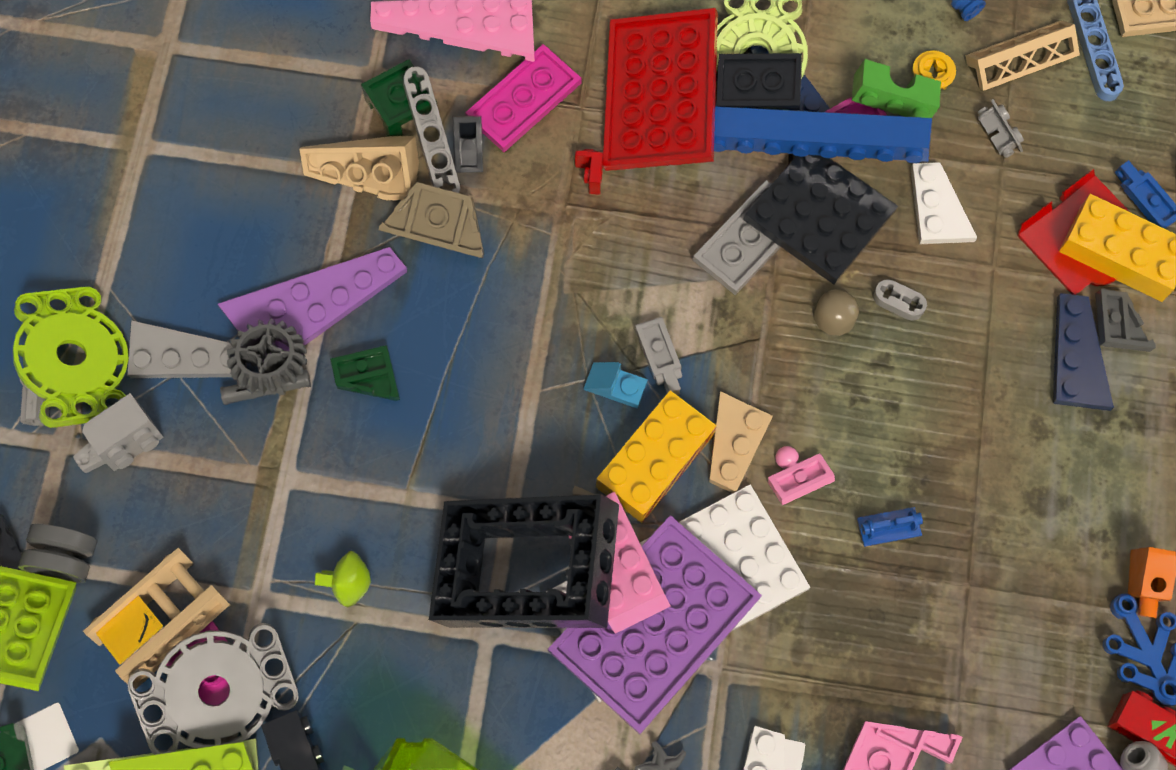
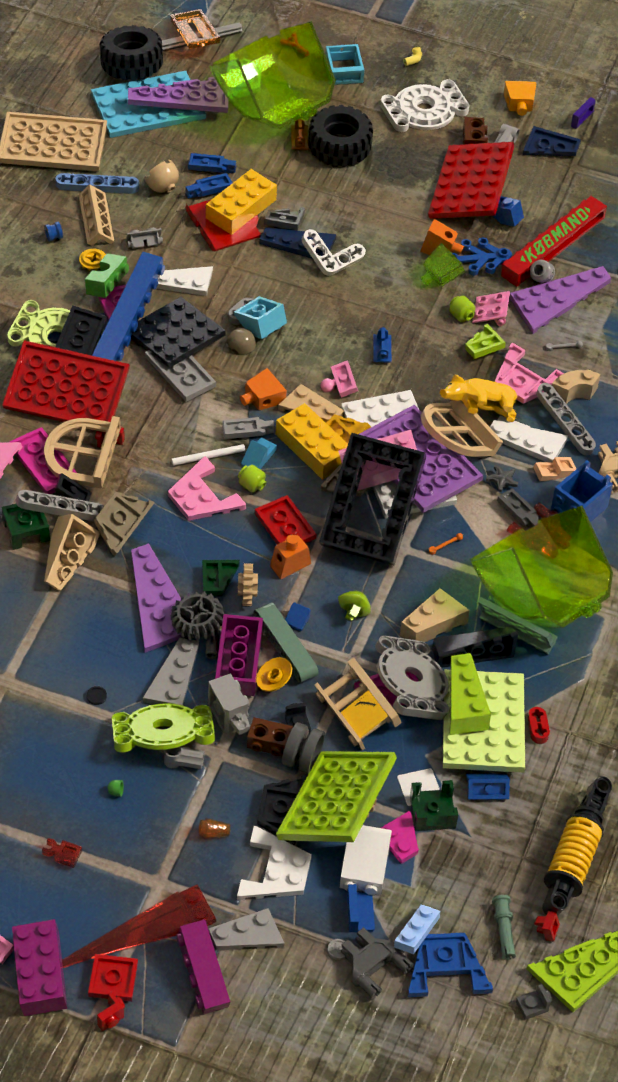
camera: 80 degrees left, 20 degrees down
none -> tan window [44,416,121,489]
none -> black piece [87,686,107,705]
none -> tan cylinder [144,160,179,193]
none -> bright pink wing [168,456,246,521]
none -> white bar [171,444,245,466]
none -> magenta brick [215,614,263,696]
none -> medium azure slope [234,296,287,339]
none -> lime head [238,465,267,493]
none -> tan gear [238,563,258,606]
none -> orange torso [240,368,287,410]
none -> reddish brown brick [247,717,293,756]
none -> red plate [254,495,317,545]
none -> sand green beam [254,603,319,683]
none -> yellow dish [256,657,292,692]
none -> orange torso [270,535,311,579]
none -> blue slope [285,602,311,631]
none -> black bracket [285,702,311,733]
none -> white beam [302,229,365,276]
none -> yellow wing [326,414,371,443]
none -> tan wedge [400,588,470,642]
none -> clear neon green torso [421,243,465,286]
none -> tan window [421,400,503,457]
none -> orange hinge [429,533,463,555]
none -> yellow animal [440,374,517,422]
none -> lime head [449,296,476,322]
none -> lime wing [465,324,505,359]
none -> bright pink hinge [472,291,510,326]

